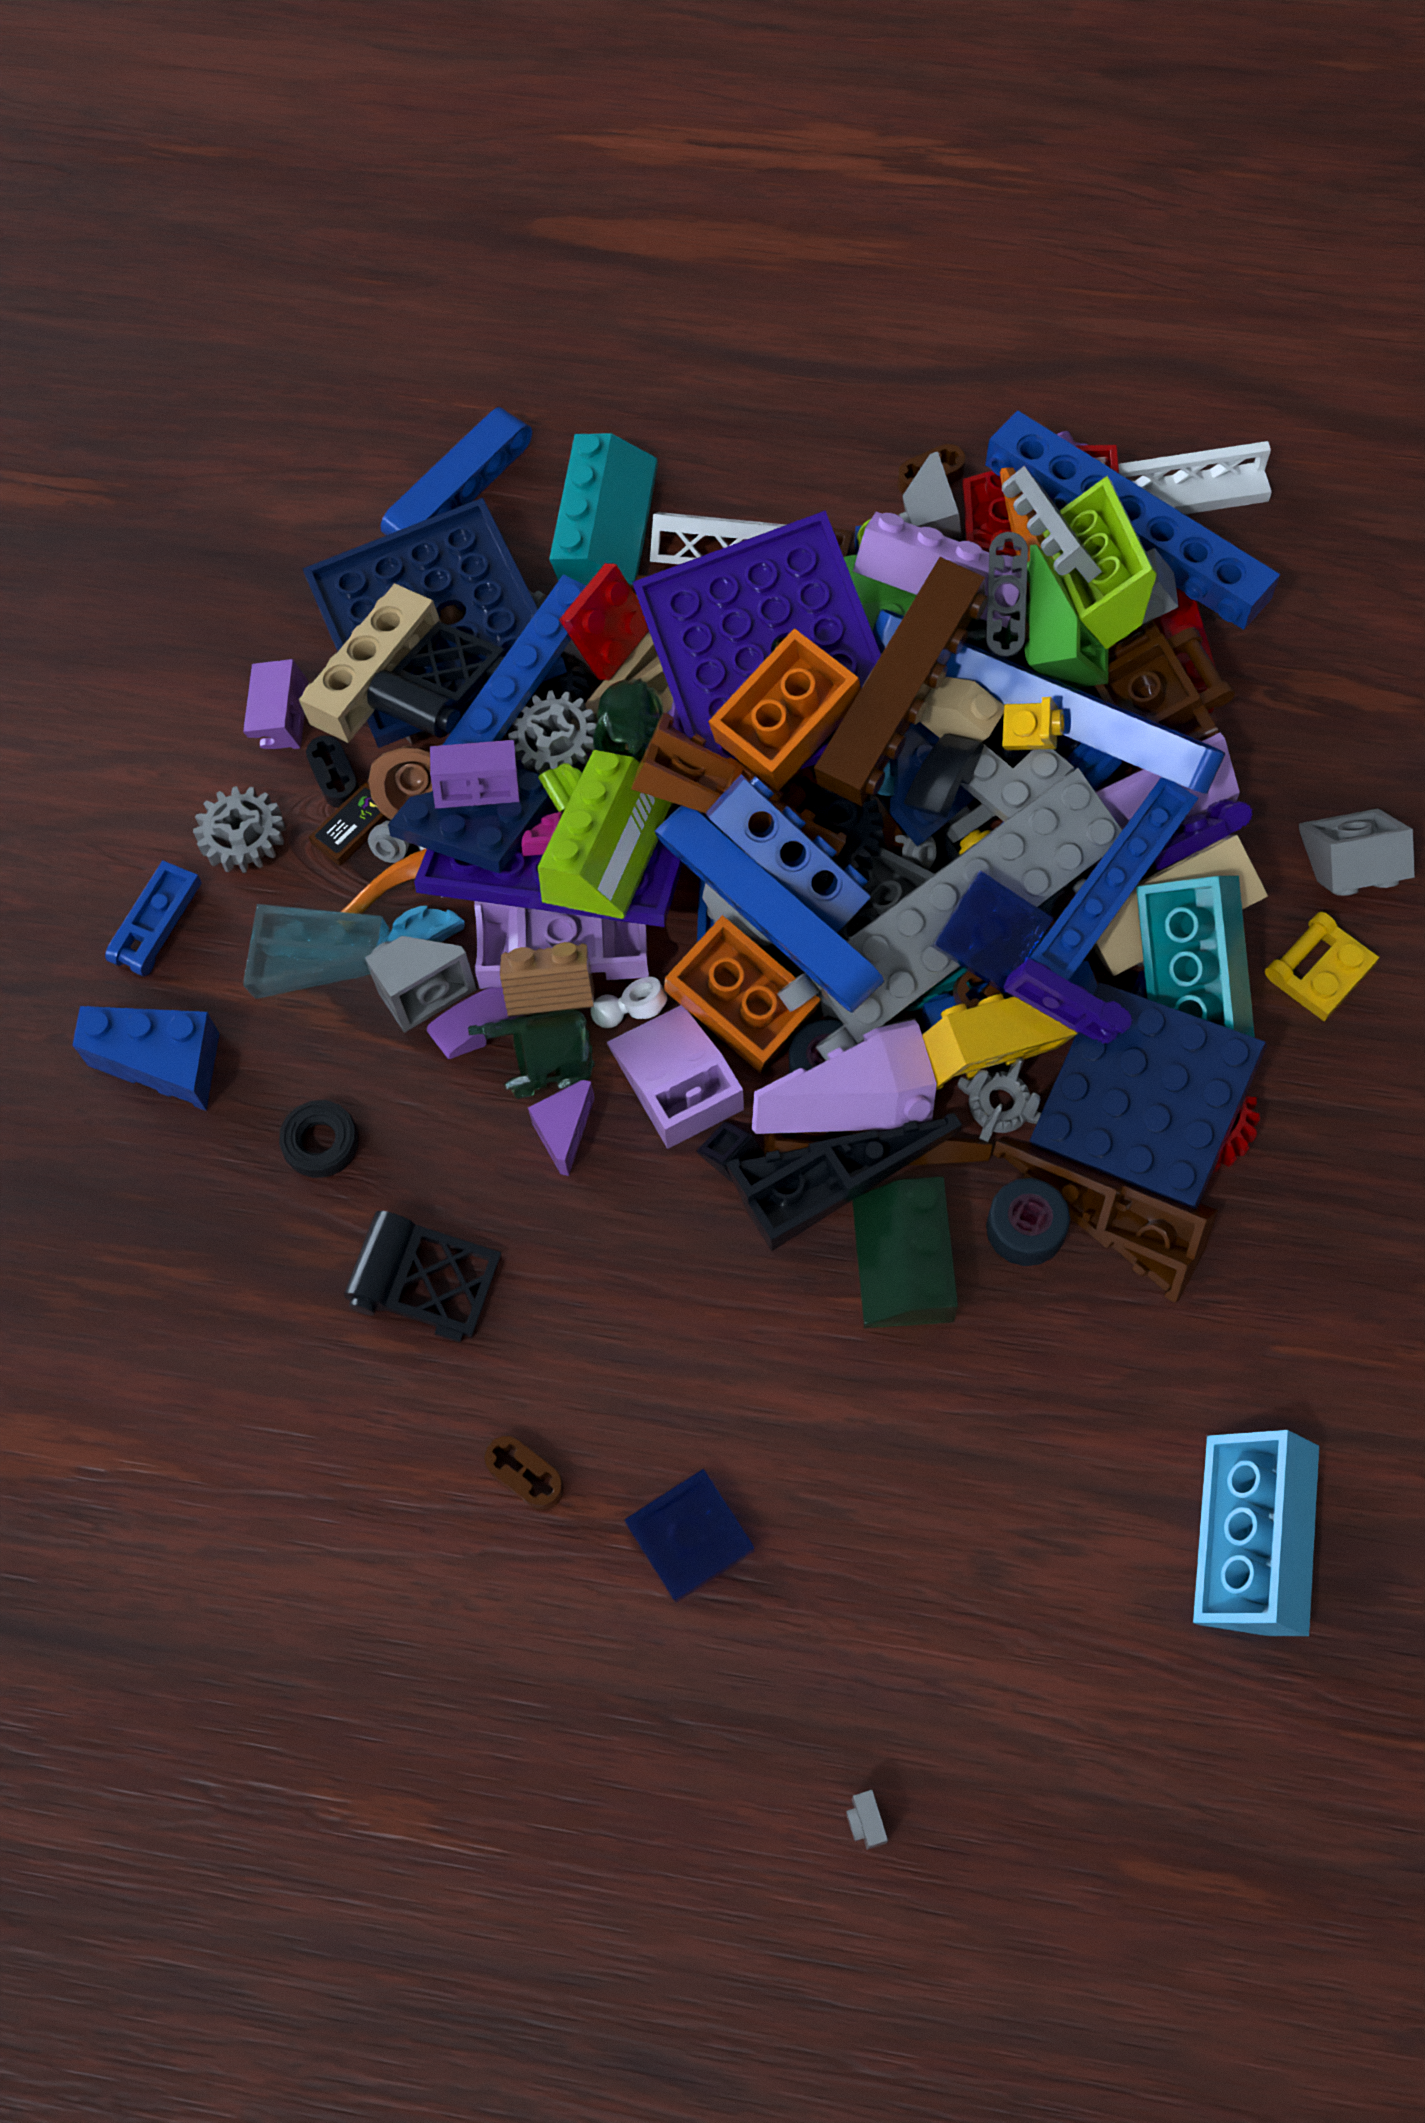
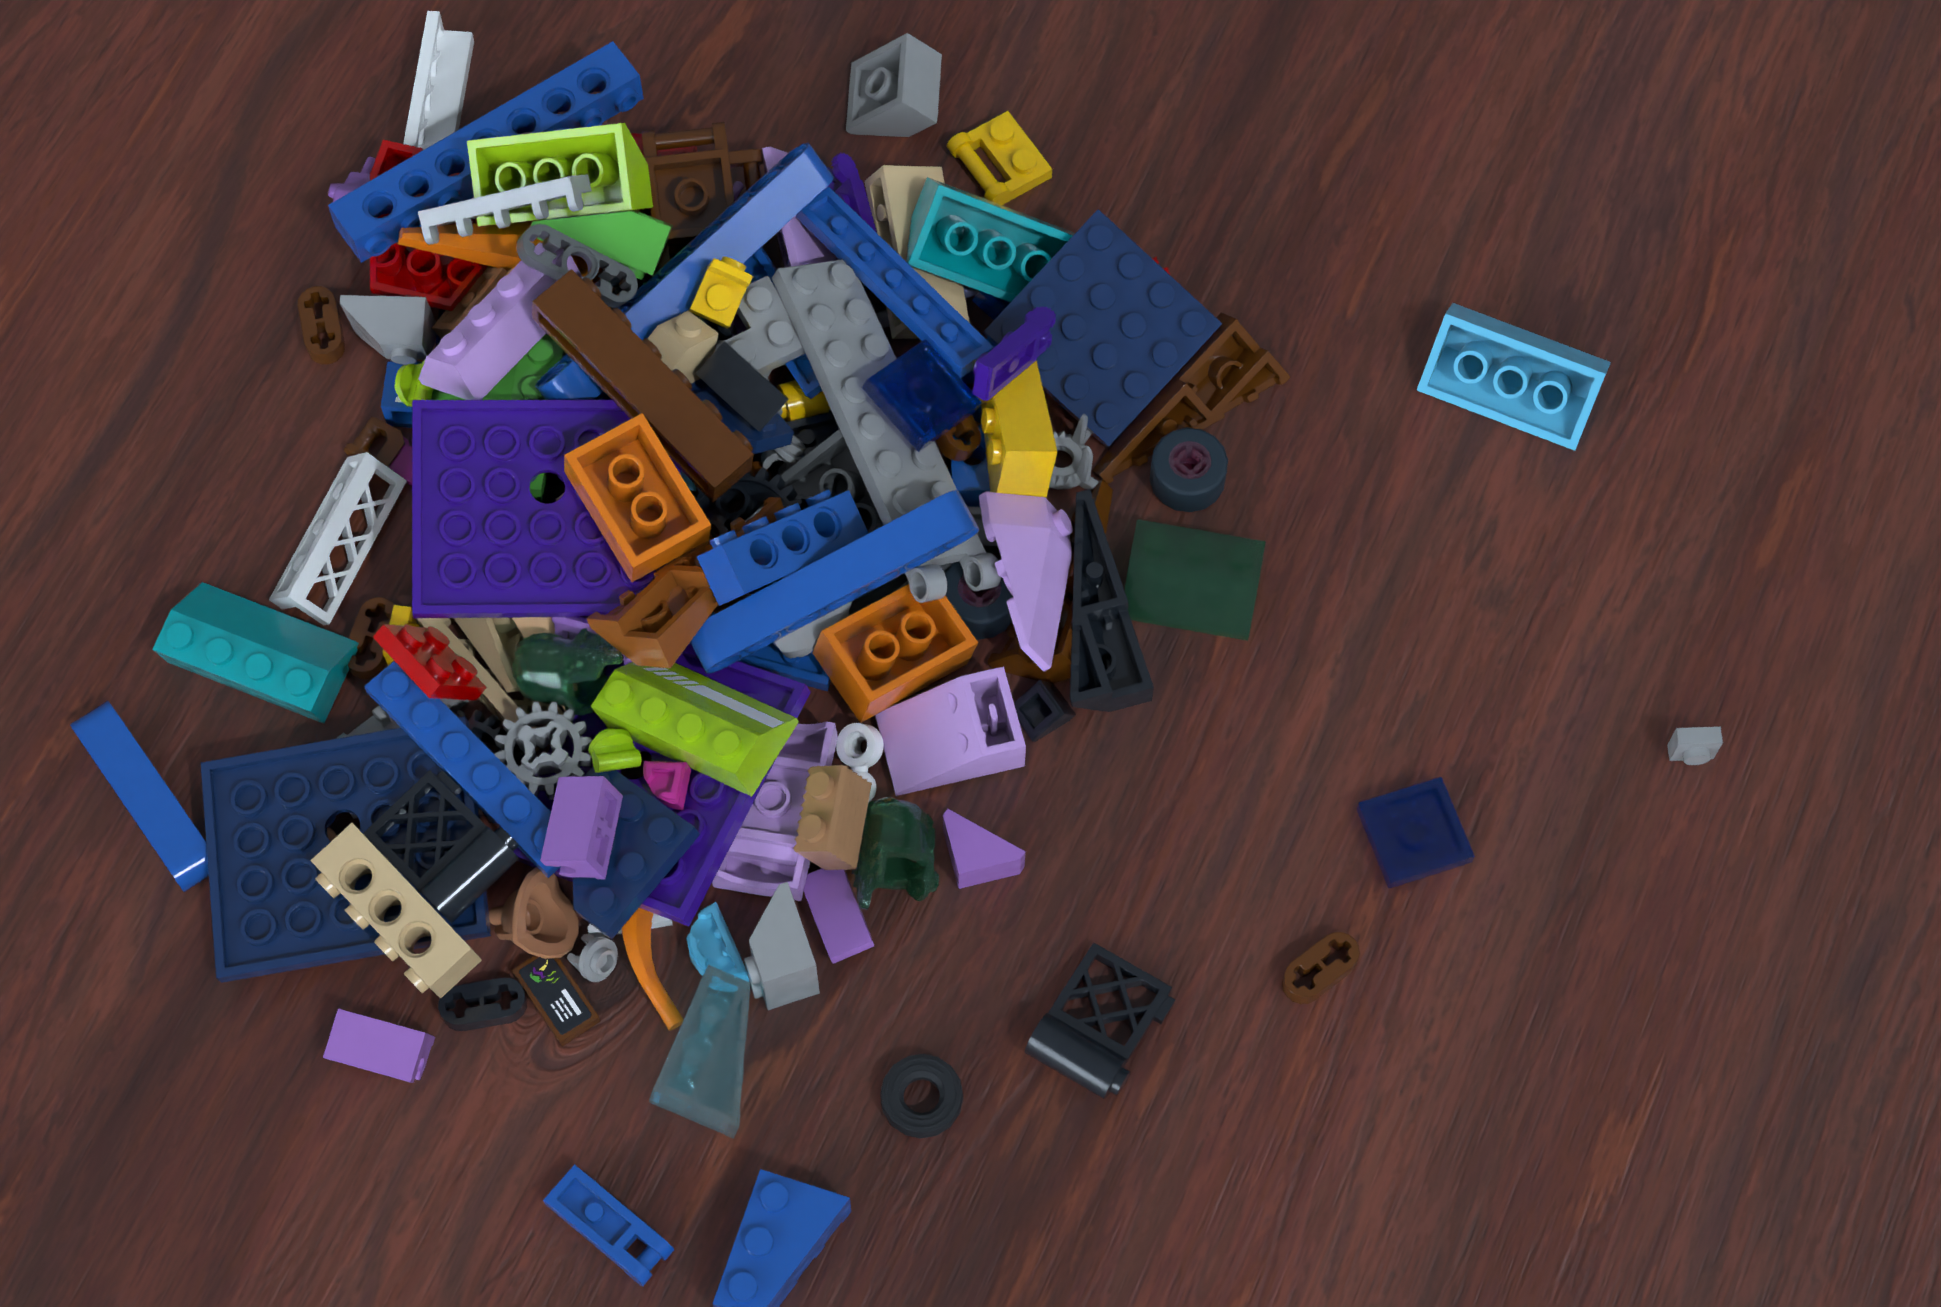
camera: 80 degrees left, 0 degrees up
light grey gear [193,786,286,873] -> none

